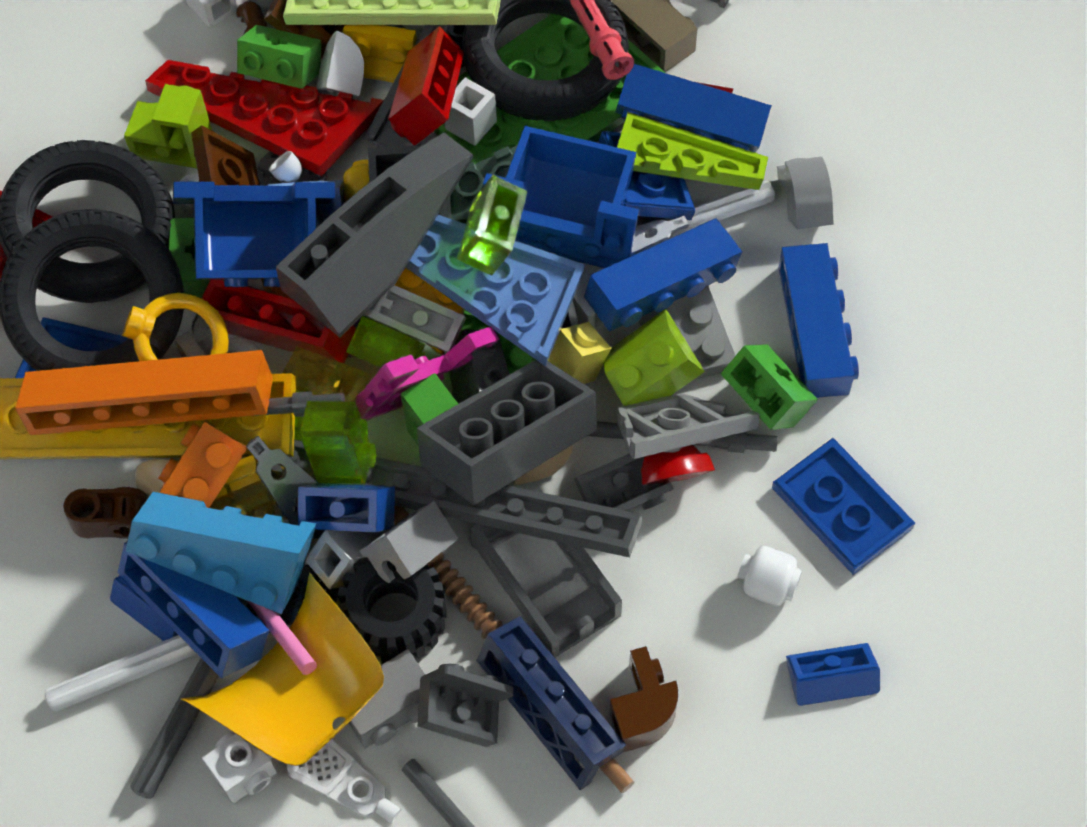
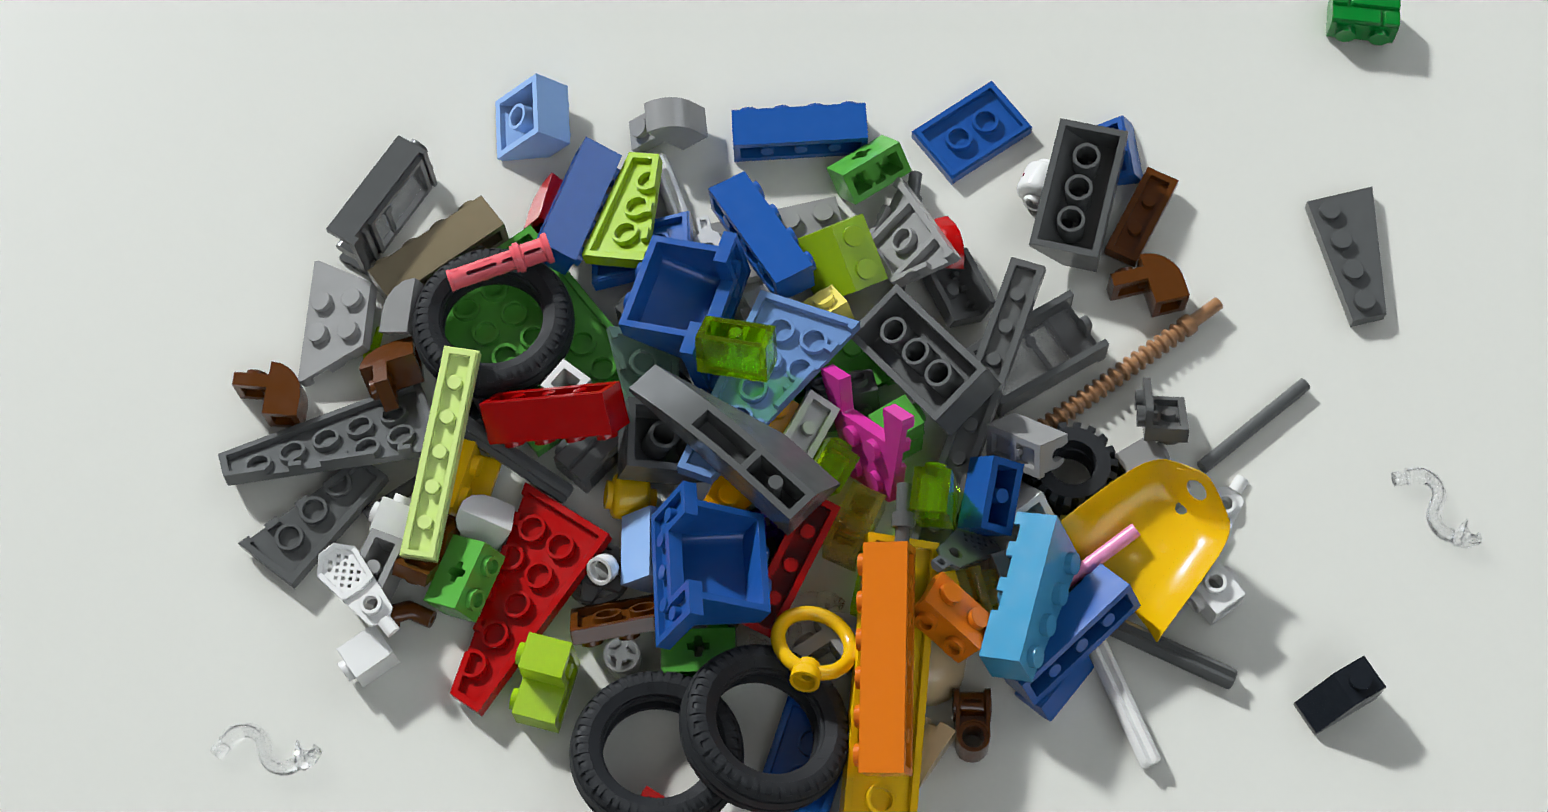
camera: 85 degrees left, 5 degrees up
dark blue fence [476,616,626,790] -> none
none -> light blue slope [495,73,571,161]
none -> tan brick [919,717,956,788]
none -> dark grey slope [1029,118,1128,272]
none -> reddish brown plate [1103,167,1179,268]

